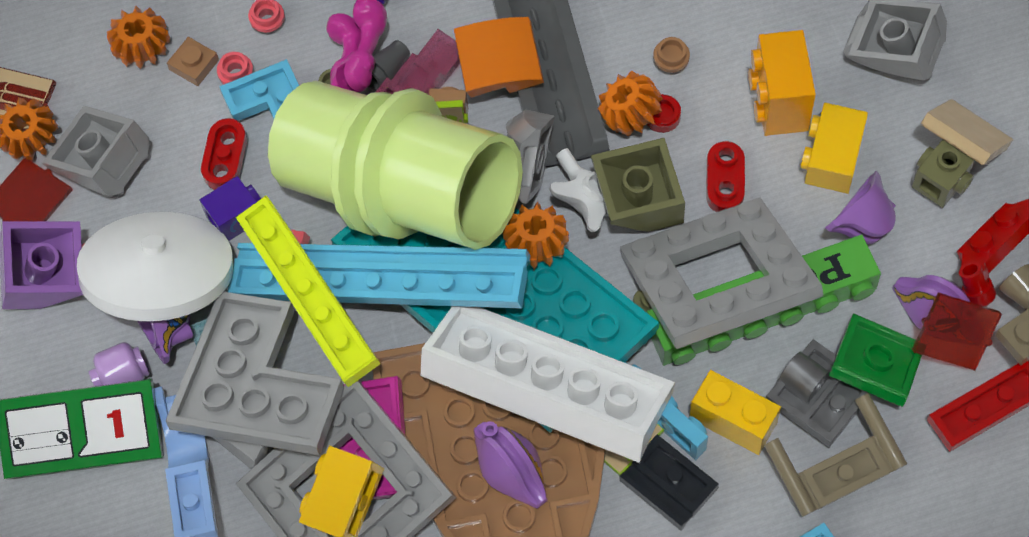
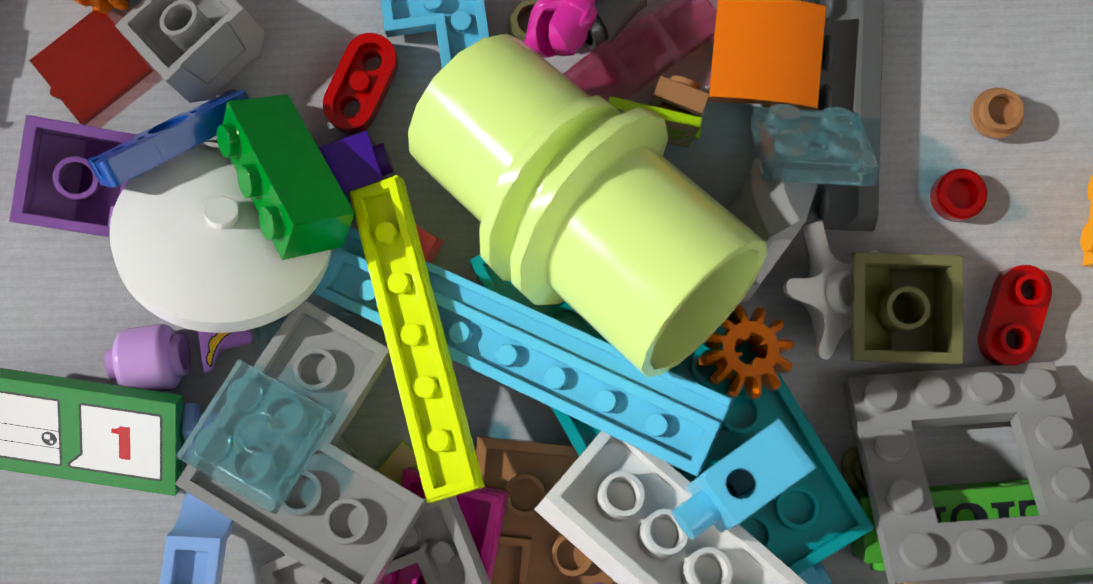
camera: 10 degrees right, 20 degrees up
orange gear [598,71,663,137] -> none
none -> blue piece [87,89,249,188]
none -> clear light blue plate [176,359,337,515]
none -> green brick [217,94,355,260]
none -> medium azure torso [672,419,816,540]
none -> clear light blue plate [750,104,879,186]

